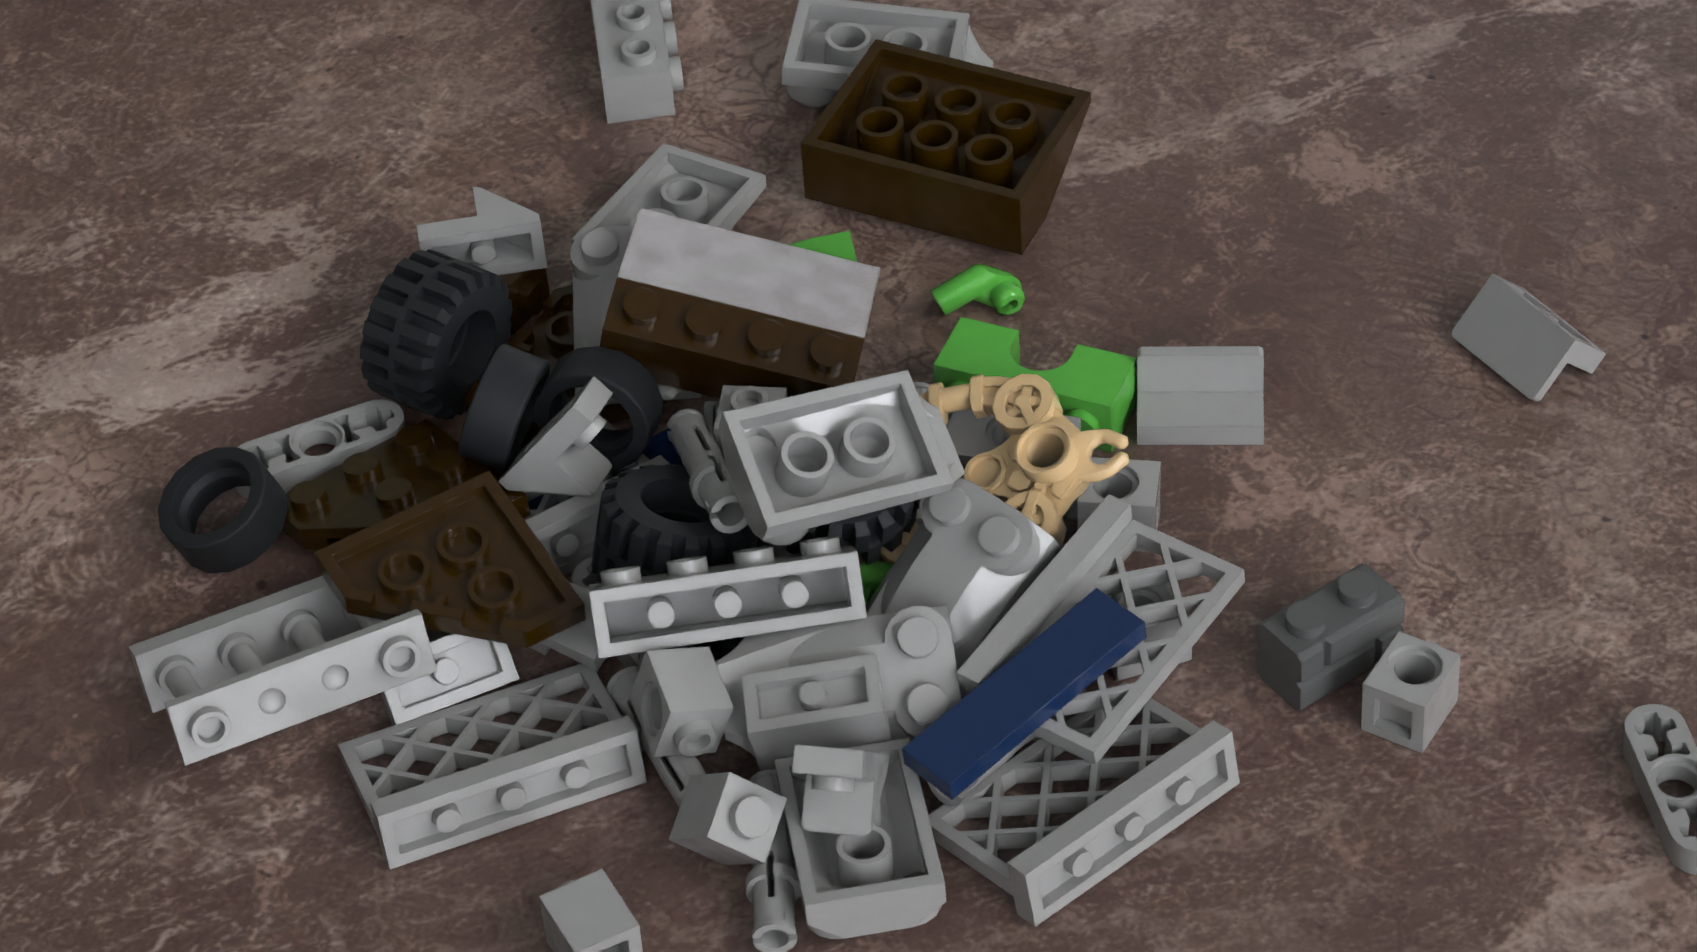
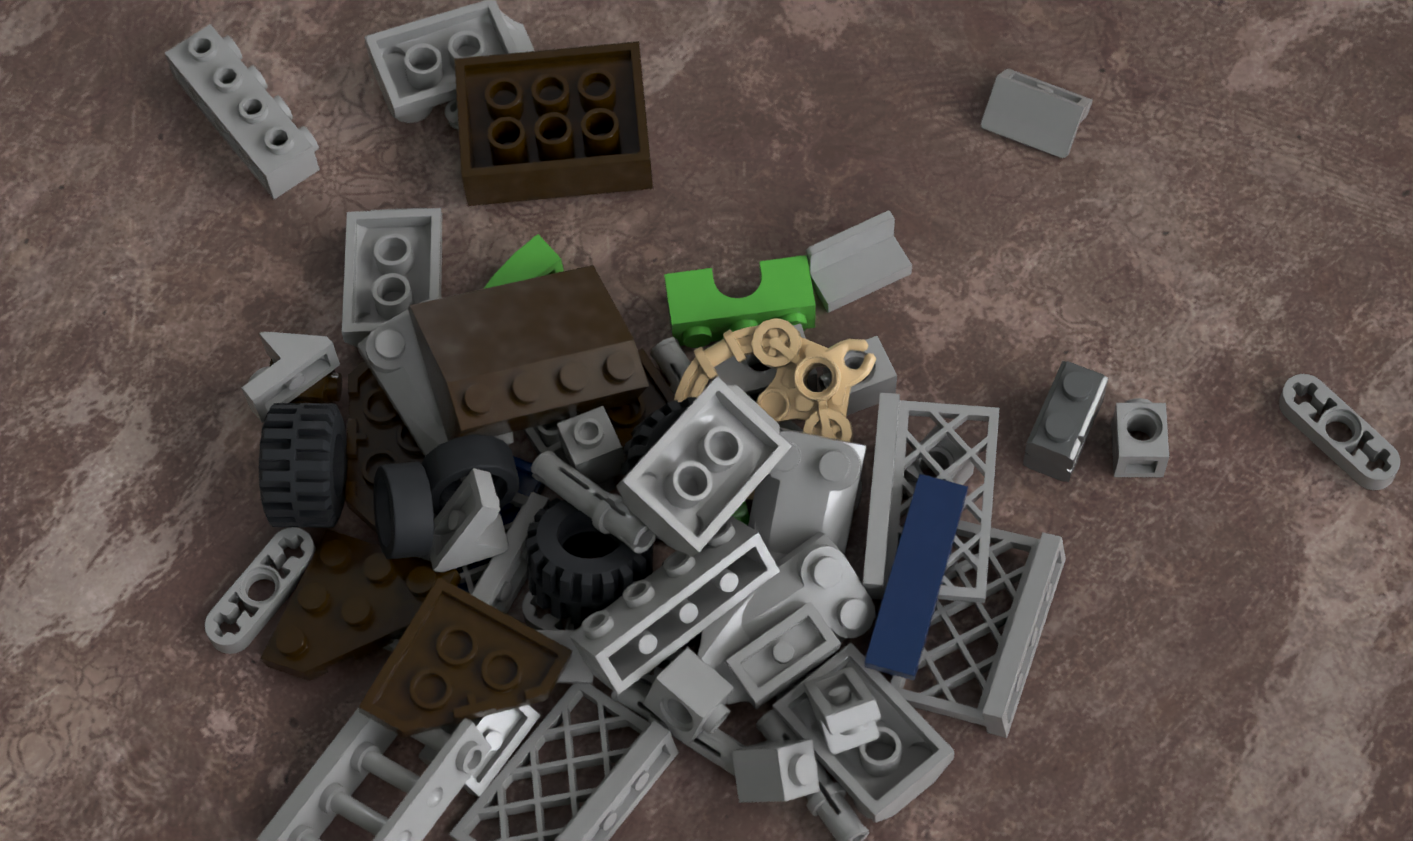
camera: 30 degrees left, 20 degrees up
black tyre [158,447,288,573] -> none
bright green arm [930,264,1025,316] -> none

